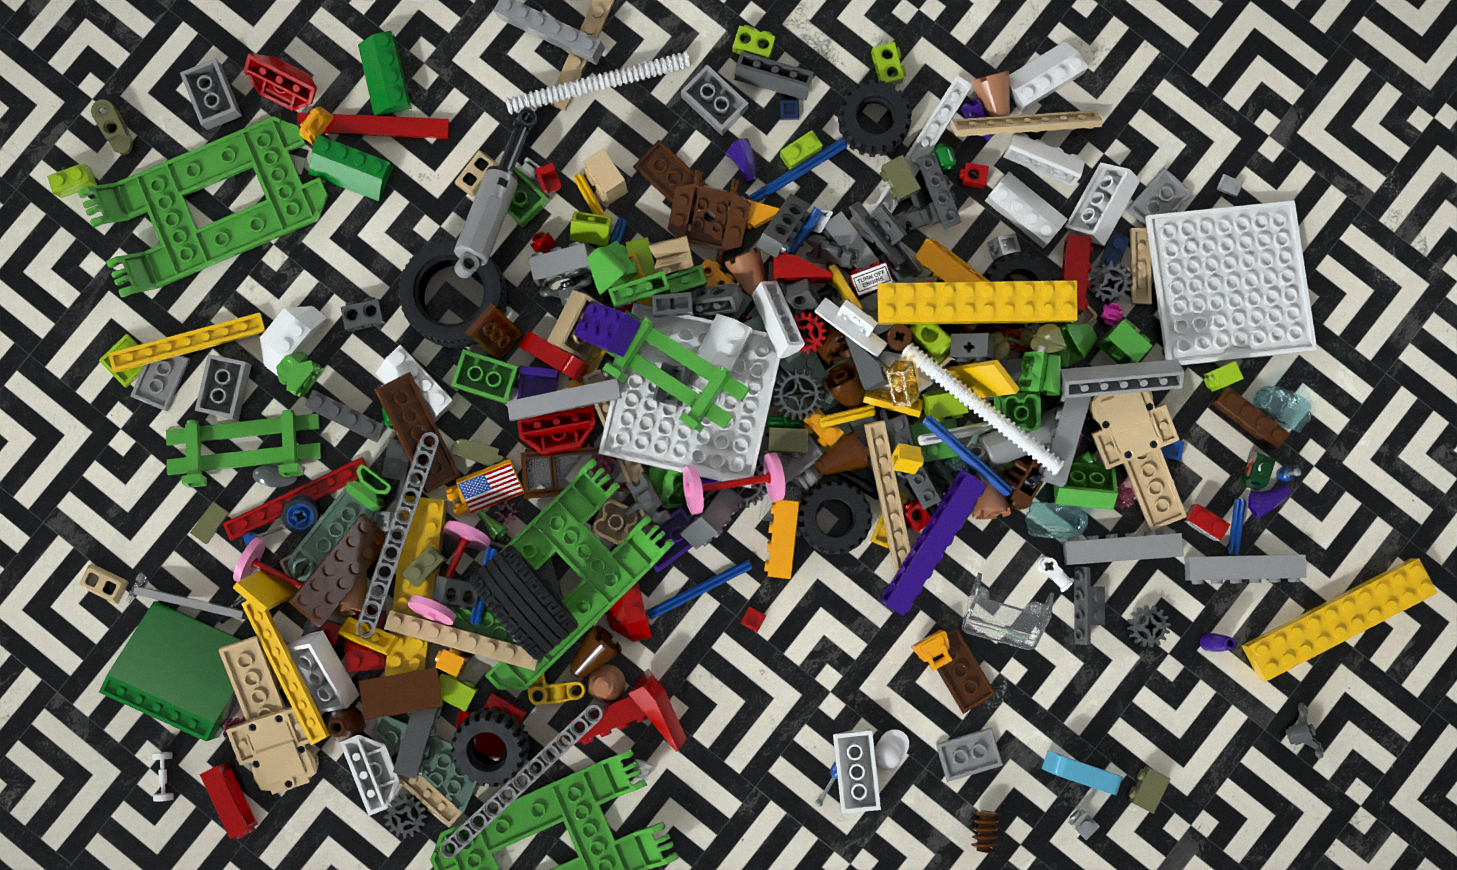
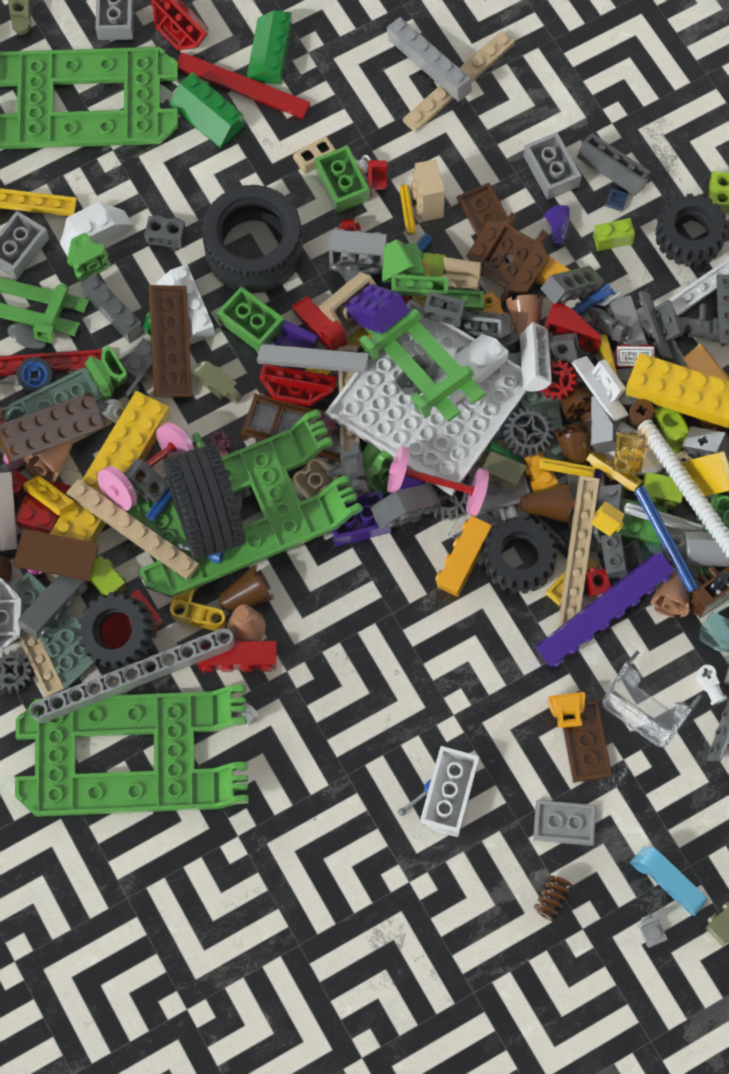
camera: 25 degrees right, 15 degrees down
light orange piece [299,107,334,145] -> none
light grey beam [356,432,439,637] -> none
olive brick [402,546,447,588] -> none
light orange brick [435,647,470,677] -> none
tile [445,459,524,516] -> none
light grey piece [454,108,537,278] -> none
reddish brown tile [465,303,524,361] -> none
white piece [505,51,691,114] -> none
lime brick [570,211,612,246] -> none
red wedge [606,581,652,642] -> none
red wedge [628,669,687,752] -> none
blue axle [647,560,752,619] -> none
lime brick [732,25,775,59] -> none
red tile [741,606,766,632] -> none
blue axle [749,138,847,202] -> none
white cap [874,730,909,770] -> none
olive brick [880,155,920,203] -> none

